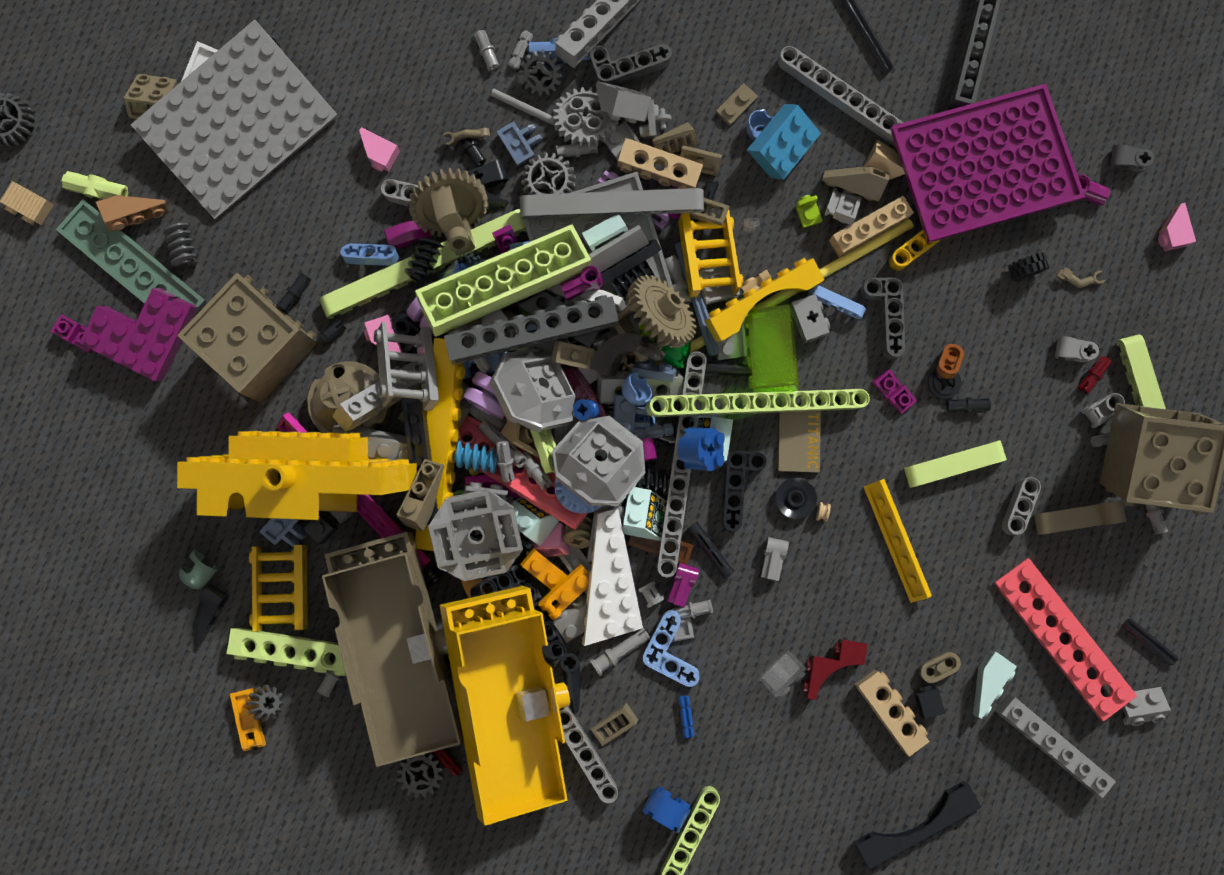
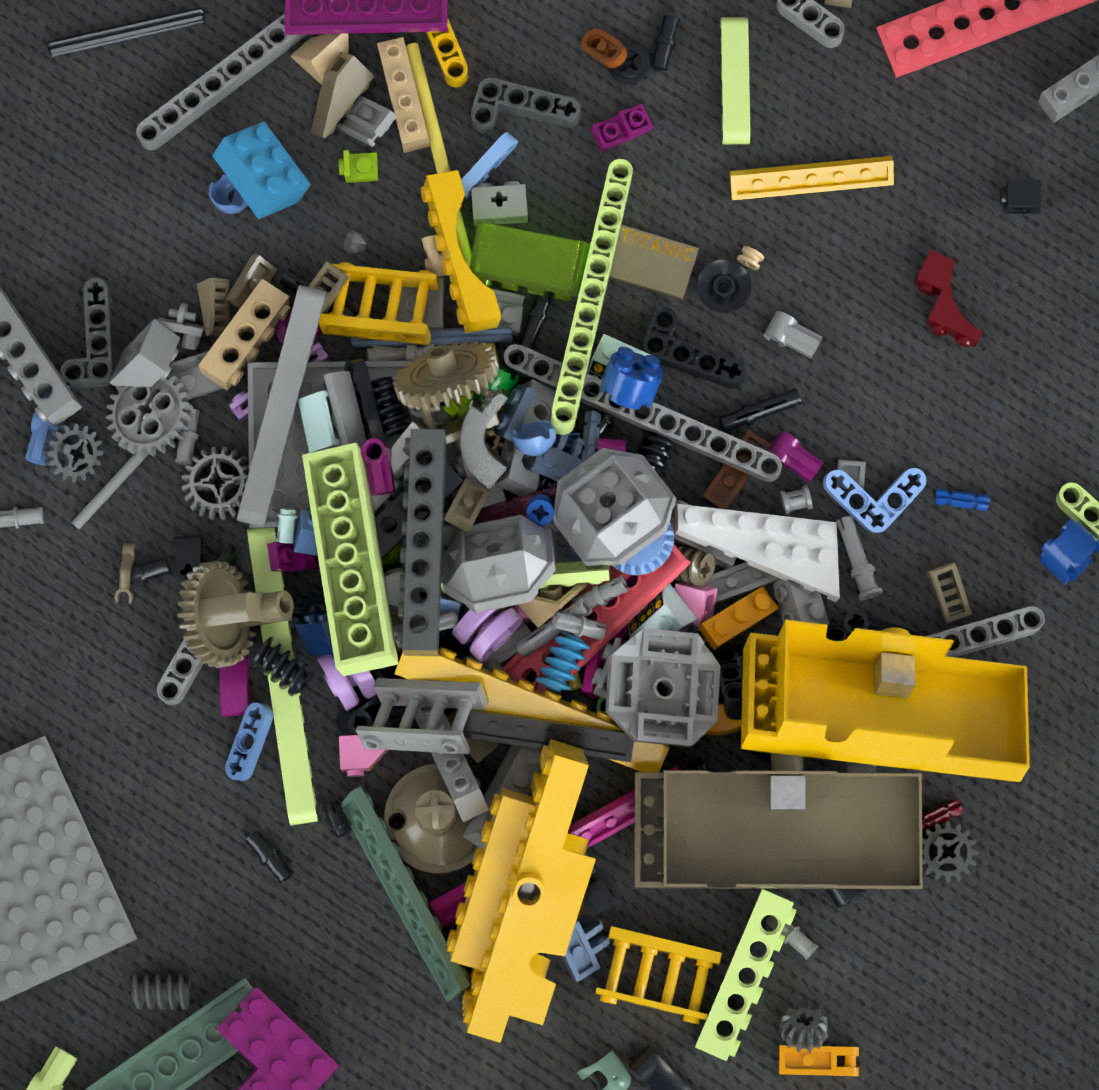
camera: 70 degrees left, 5 degrees down
medium nougat slope [96,195,169,232] -> none
dark tan piece [177,273,318,403] -> none
bright pink slope [359,127,400,172] -> none
dark tan slope [397,459,444,531] -> none
sand blue hinge [497,121,543,167] -> none
light grey axle [508,31,533,69] -> none
light orange plate [538,564,589,620] -> none
light aqua slope [622,487,667,541] -> none
light grey axle [671,600,713,620] -> none
dark tan plate [716,83,758,126] -> none
clear brick [757,649,807,698] -> none
tan brick [855,670,930,757] -> none
dark tan plate [919,652,961,683] -> none
light aqua slope [973,650,1017,719] -> none
none -> light aqua pin [276,508,299,543]
none -> sand green plate [339,786,470,1002]

